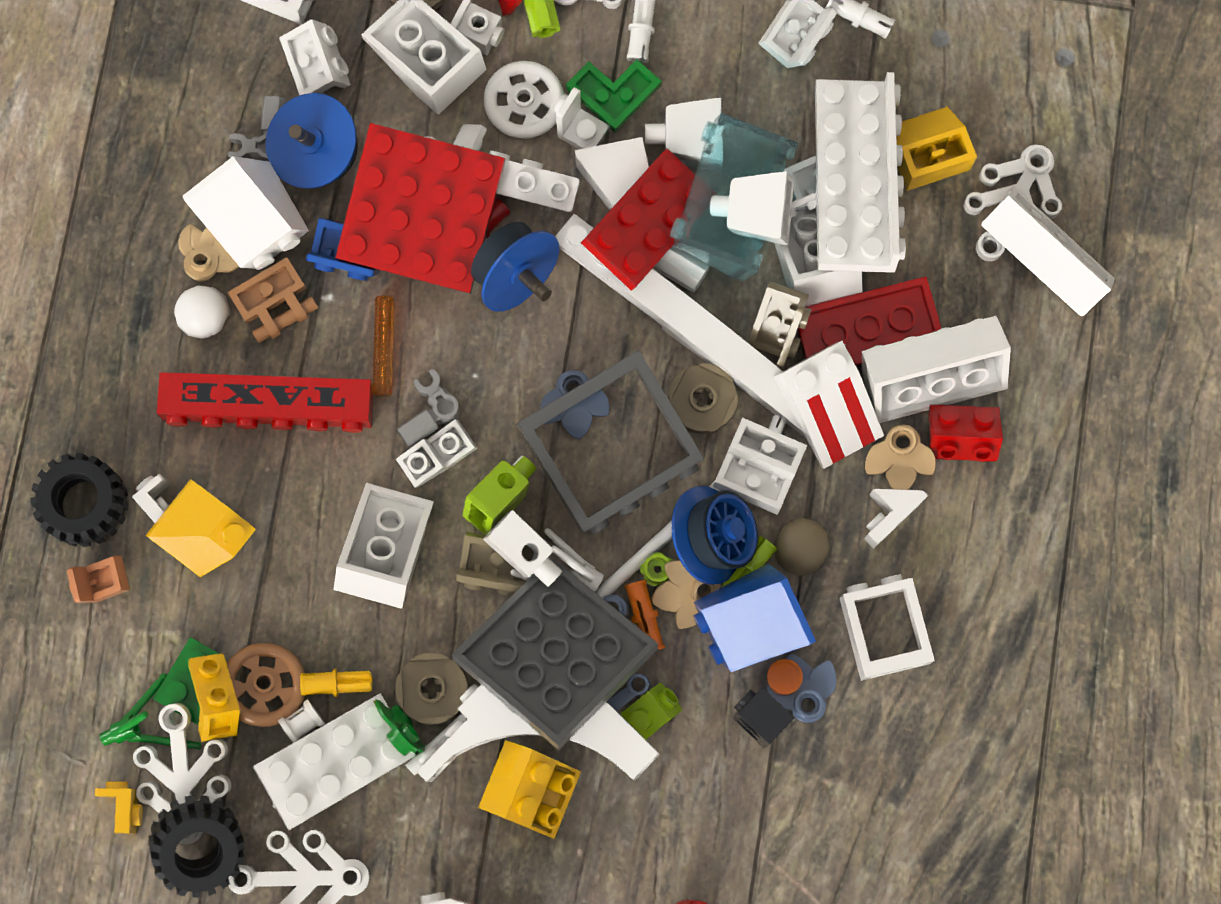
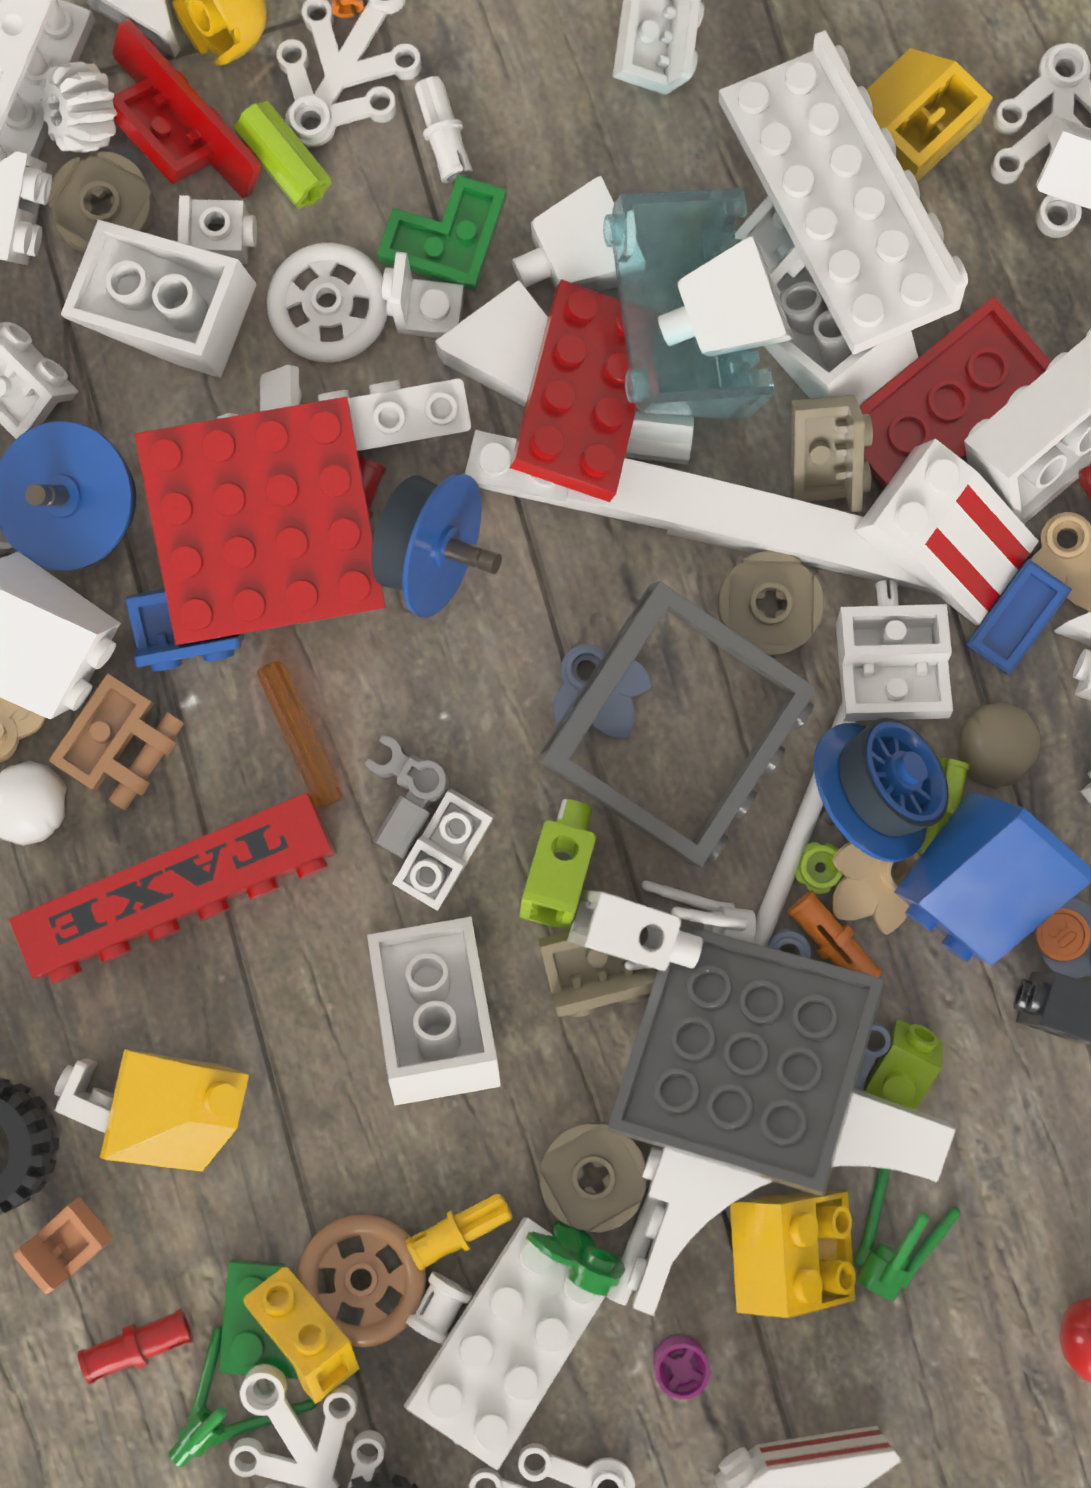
camera: 20 degrees left, 5 degrees up
none -> red pin [77,1308,193,1384]
none -> magenta wheel [653,1334,710,1400]
none -> green plant [853,1168,960,1301]
none -> blue tile [965,559,1072,675]

